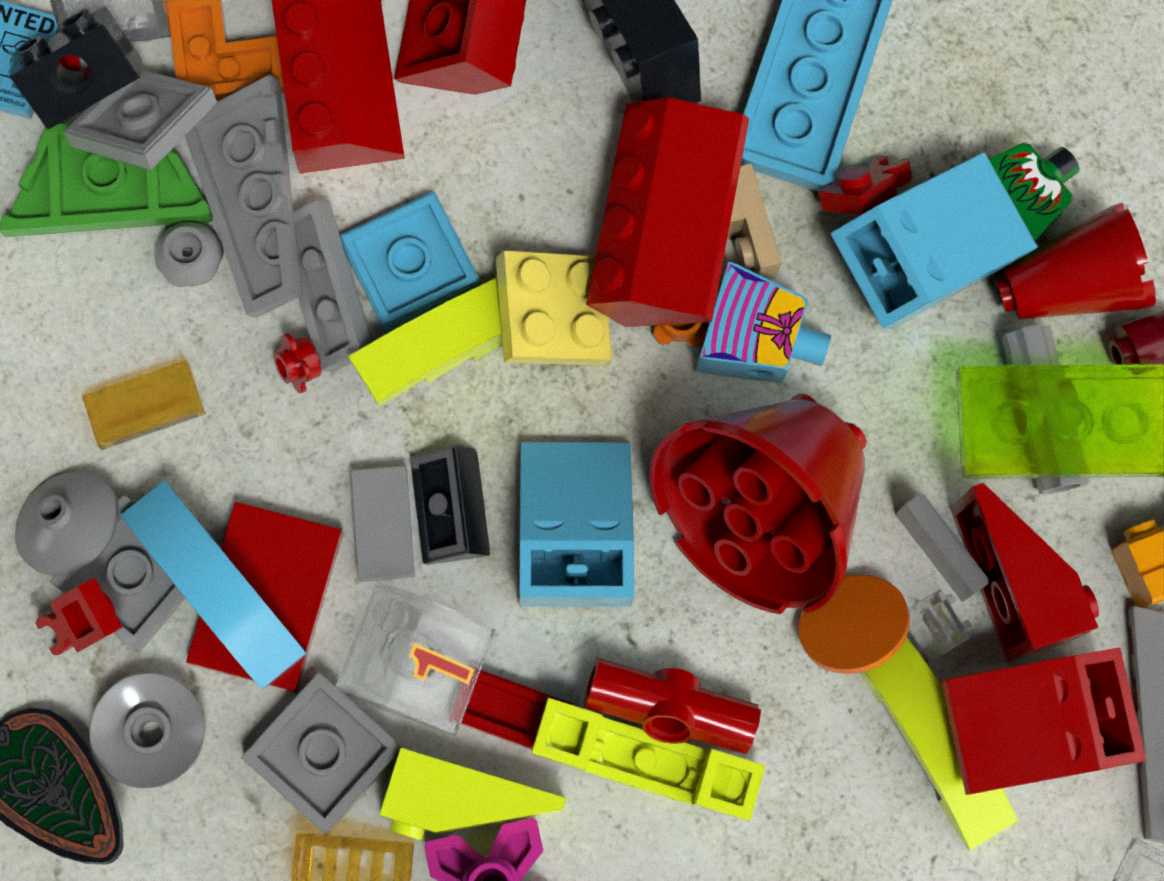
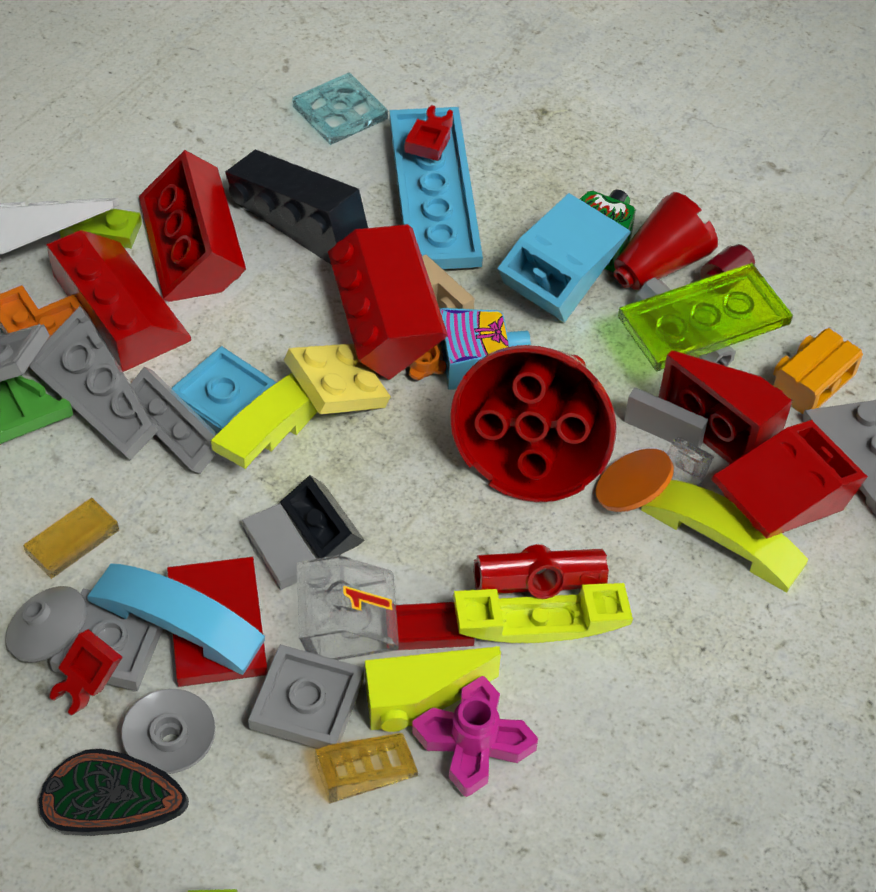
camera: 20 degrees left, 25 degrees down
light grey plate [155,221,224,287] -> none
red plate [274,333,321,394] -> none
medium azure slope [520,442,634,607] -> none
red plate [818,156,913,216] -> none

